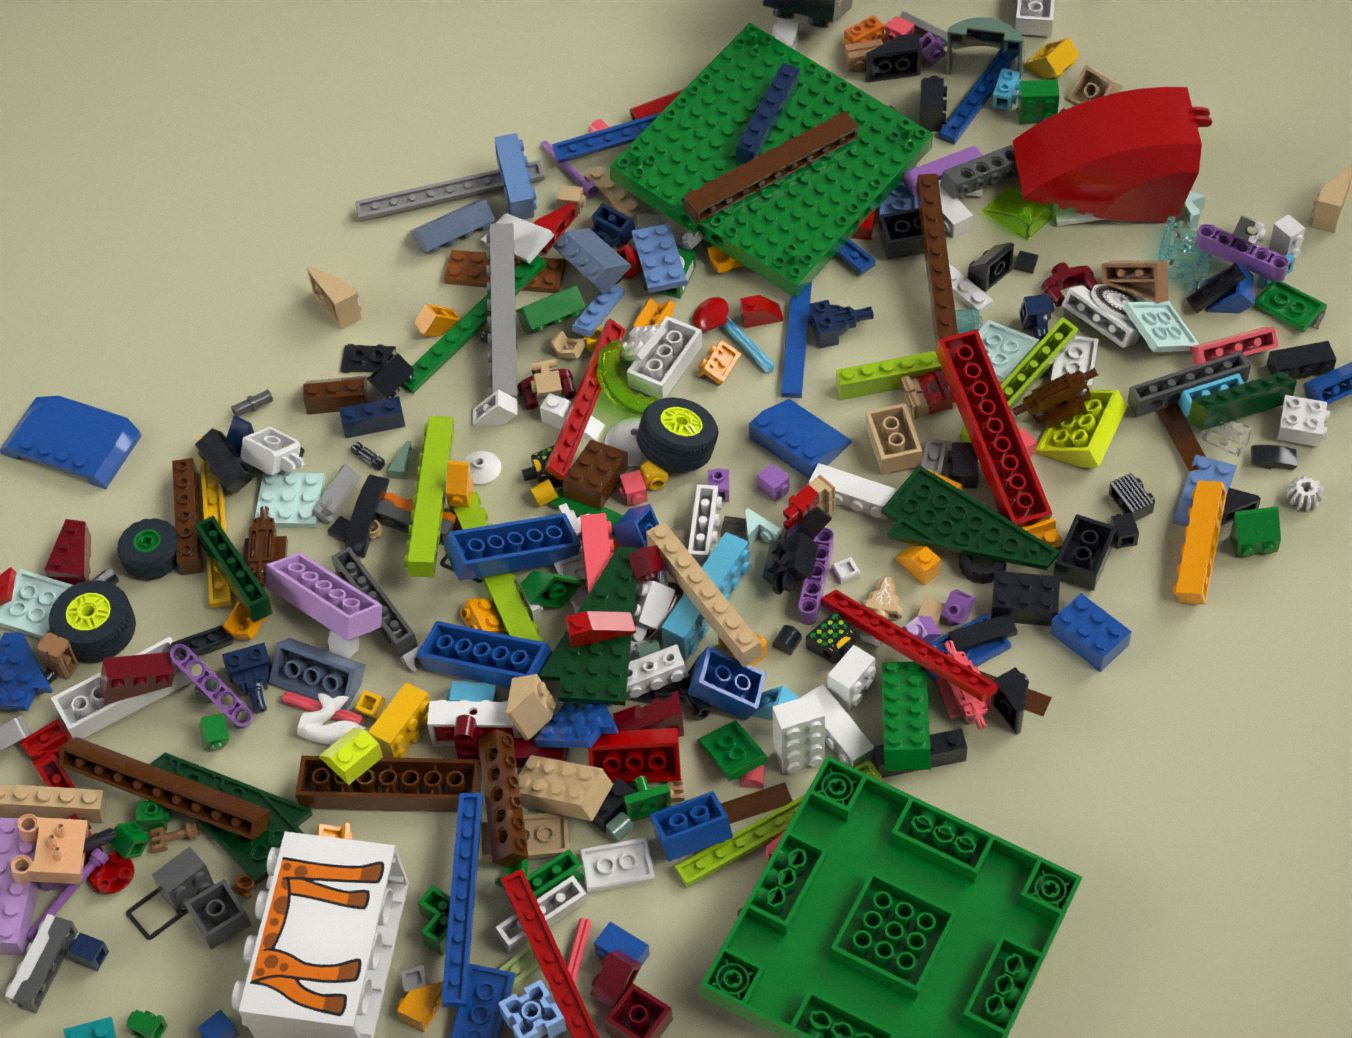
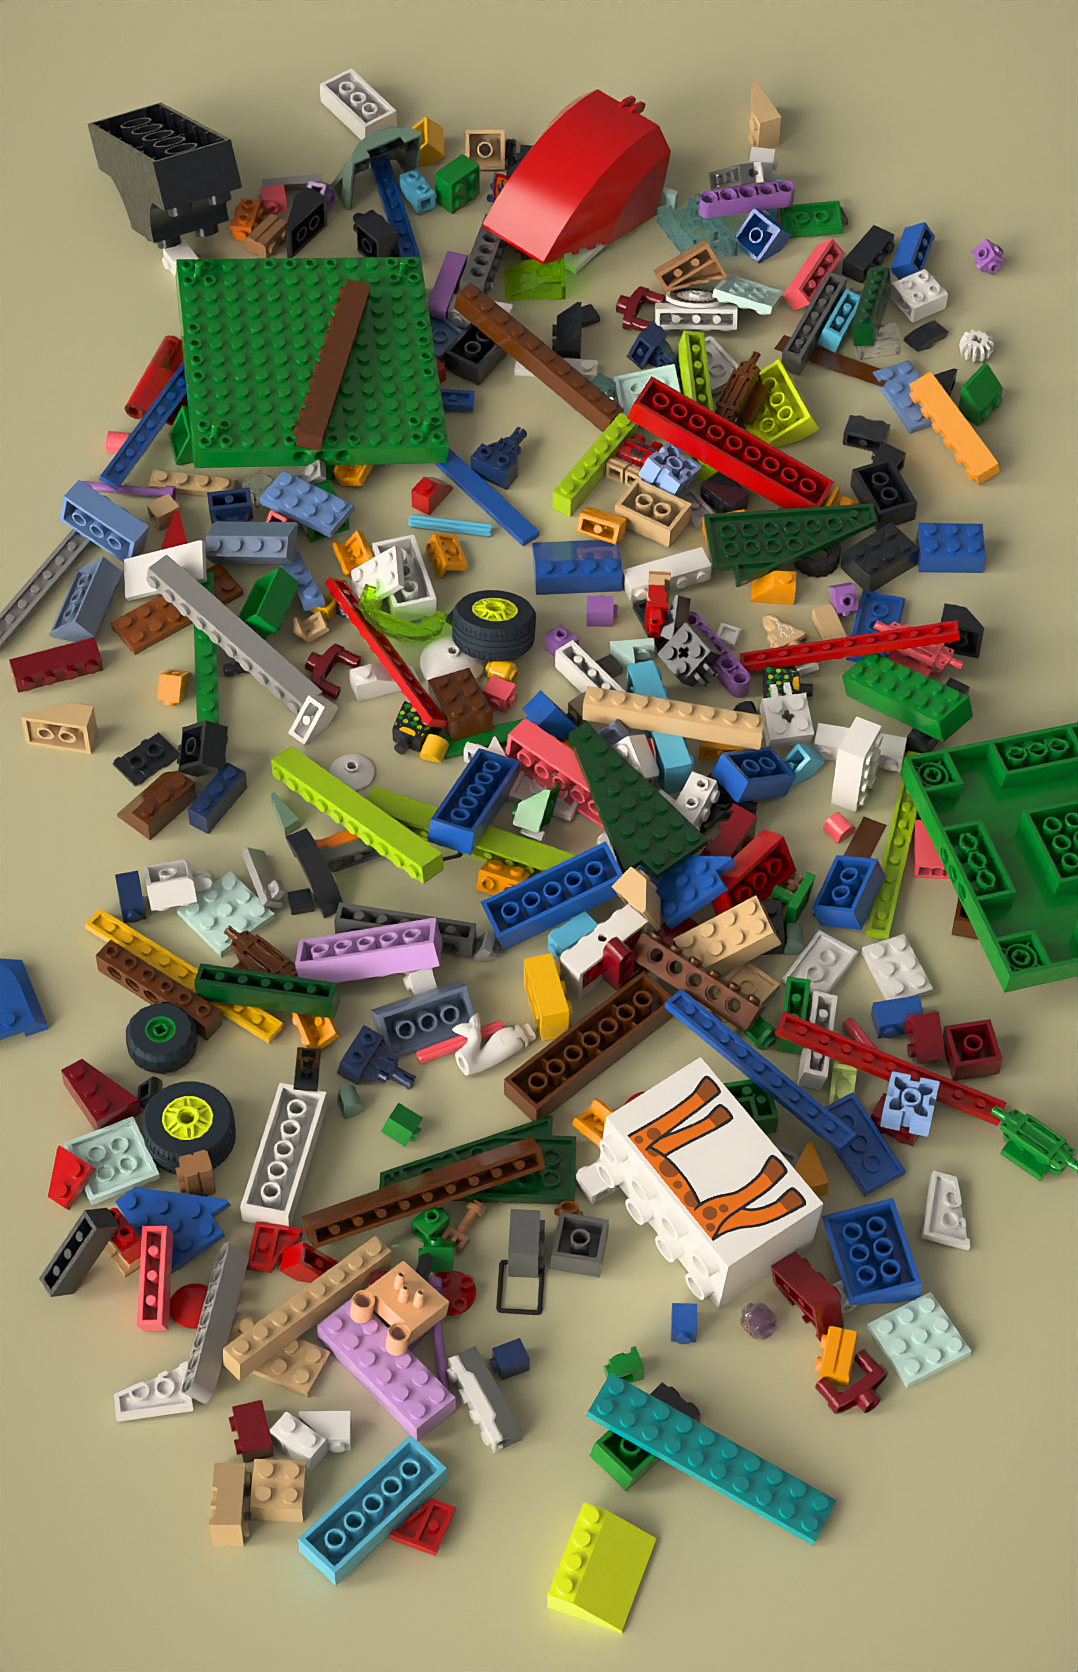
camera: 50 degrees left, 0 degrees up
dark red wedge [100,652,175,705] -> none
medium lavender beam [170,644,254,727] -> none
black brick [195,428,255,493] -> none
dark grey pin [231,389,273,417] -> none
neon yellow slope [319,728,383,785] -> none
black axle [351,442,386,470] -> none
yellow brick [354,690,385,719] -> none
light orange slope [446,460,474,507] -> none
tan brick [531,359,562,398] -> none
red slope [565,611,636,648] -> none
dark red brick [628,545,665,581] -> none
sand green brick [634,639,660,659] -> none
red dish [693,297,729,333] -> none
green tile [697,720,769,782] -> none
dark blue brick [735,63,800,164] -> none
white brick [827,645,876,712] -> none
medium lavender brick [902,616,941,644] -> none
black tile [948,614,1018,652] -> none
black tile [1186,262,1247,314] -> none
none -> dark red brick [9,637,103,693]
none -> light orange brick [577,506,628,545]
none -> light blue brick [638,442,702,496]
none -> white hinge [760,682,814,749]
none -> white plate [861,934,933,1000]

